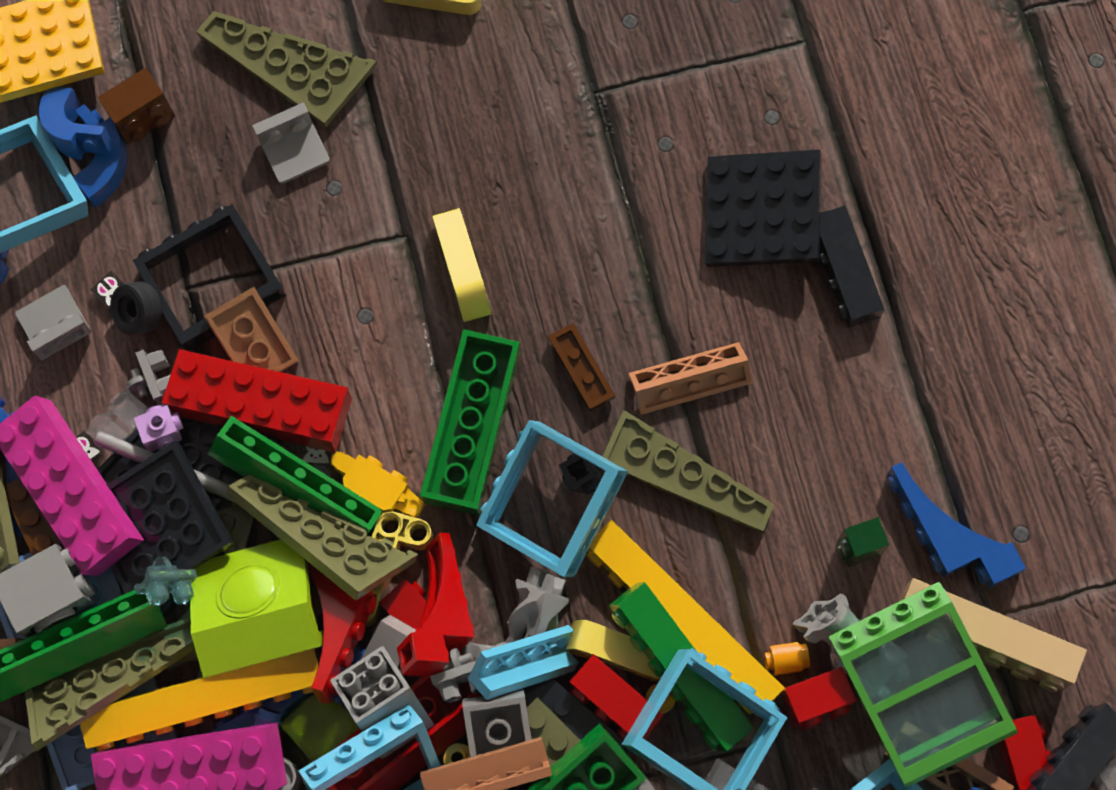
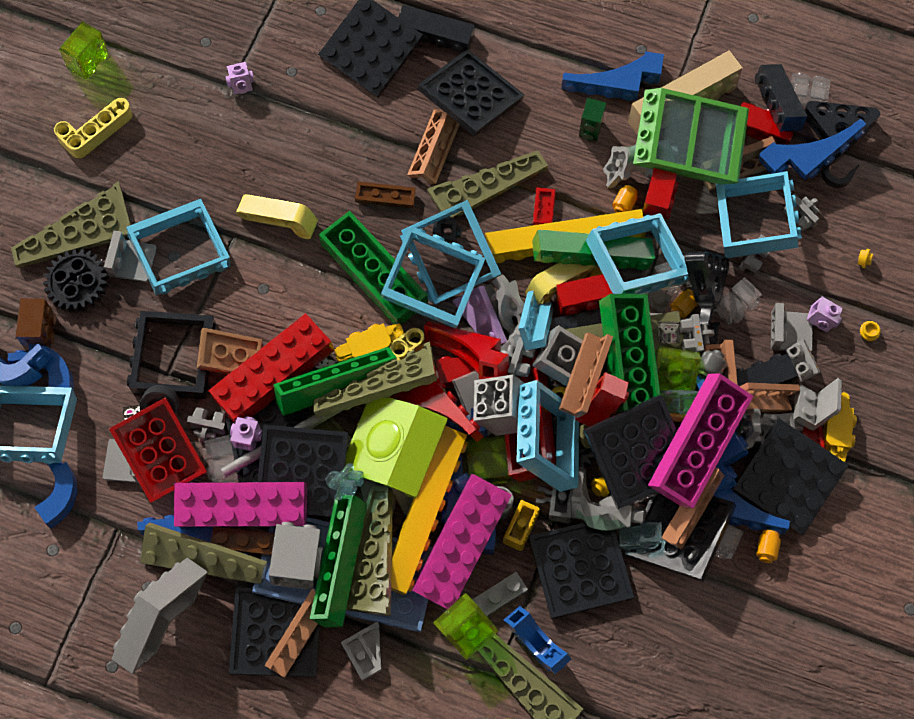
camera: 60 degrees left, 5 degrees down
none -> black gear [43,249,110,312]
none -> red slope [109,397,207,503]
none -> medium azure window [126,199,230,295]
none -> lavender brick [225,62,255,94]
none -> medium azure window [381,227,485,329]
none -> black plate [417,49,525,136]
none -> lavender wing [453,285,507,344]
none -> red plate [532,187,556,226]

